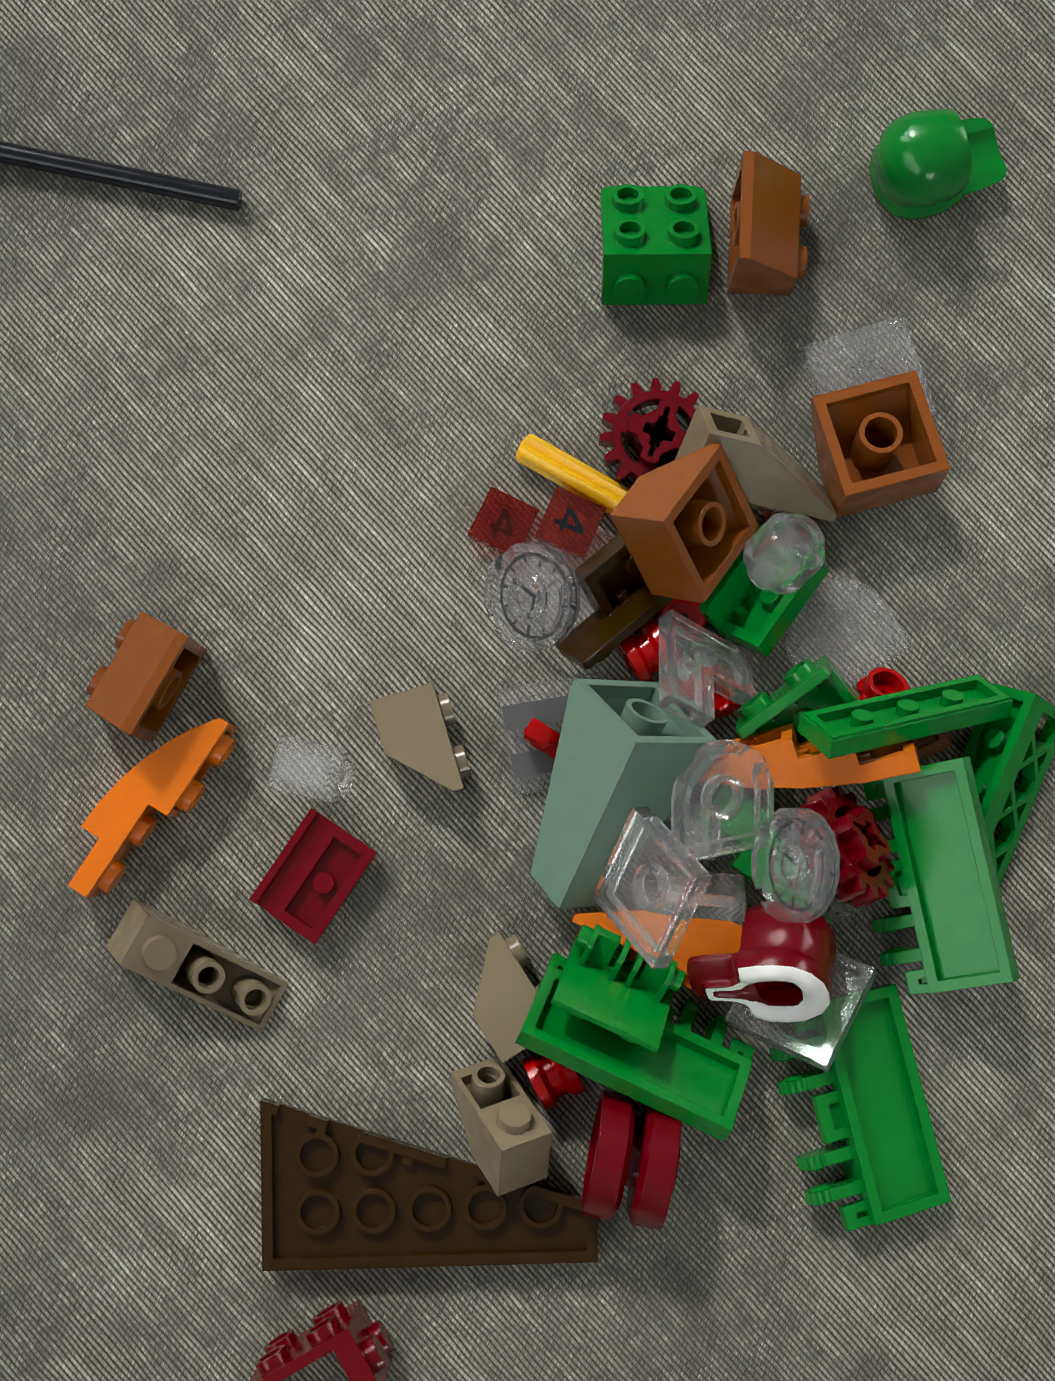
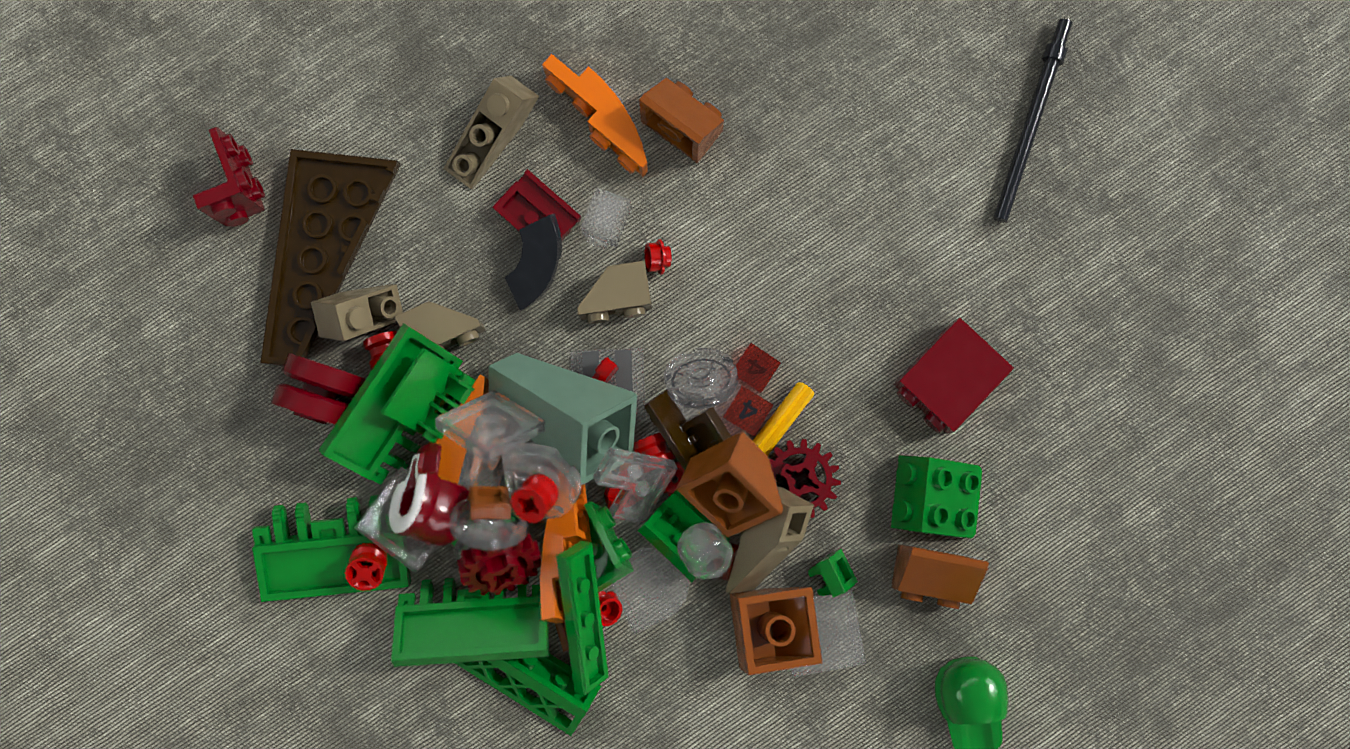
camera: 100 degrees right, 0 degrees up
none -> red wheel [345,543,388,591]
none -> dark orange tile [468,486,511,519]
none -> black tile [505,214,562,311]
none -> red wheel [510,474,559,523]
none -> red plate [644,239,672,275]
none -> green tile [808,549,858,598]
none -> dark red brick [893,317,1014,434]

